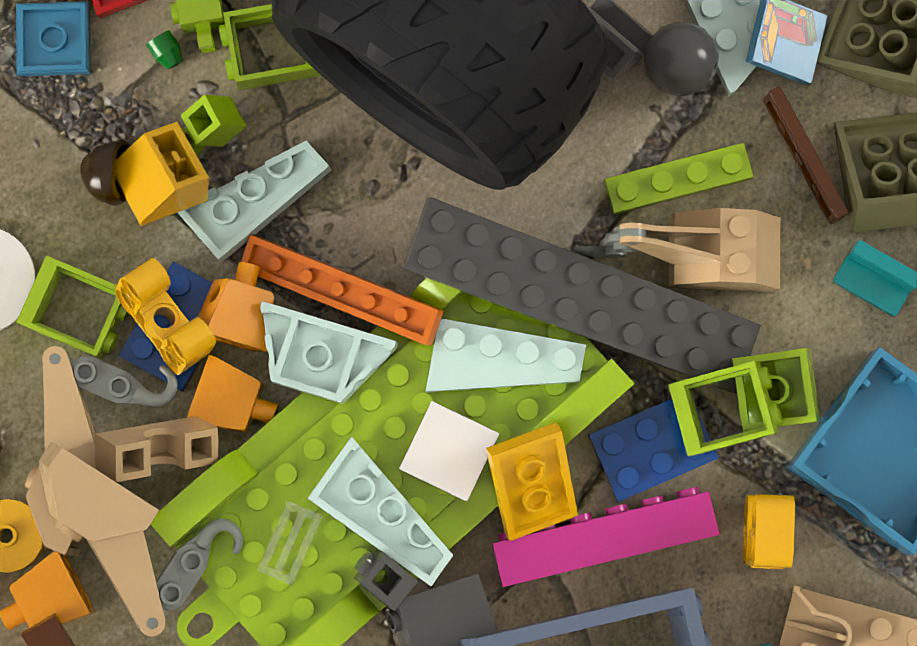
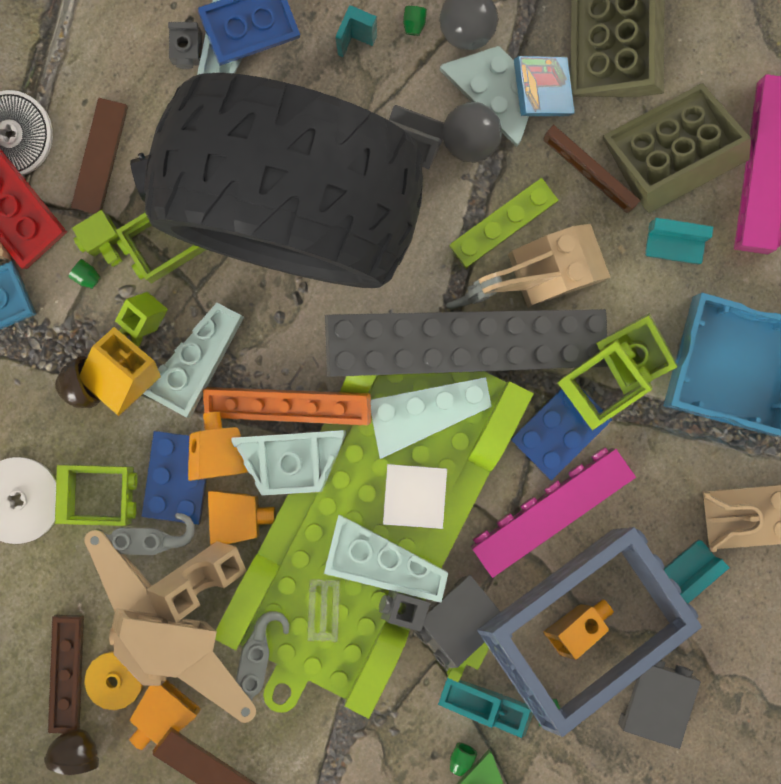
camera: 20 degrees left, 5 degrees up
yellow beam [115,258,216,375] -> none
yellow plate [486,422,578,541] -> none
yellow beam [743,494,795,569] -> none

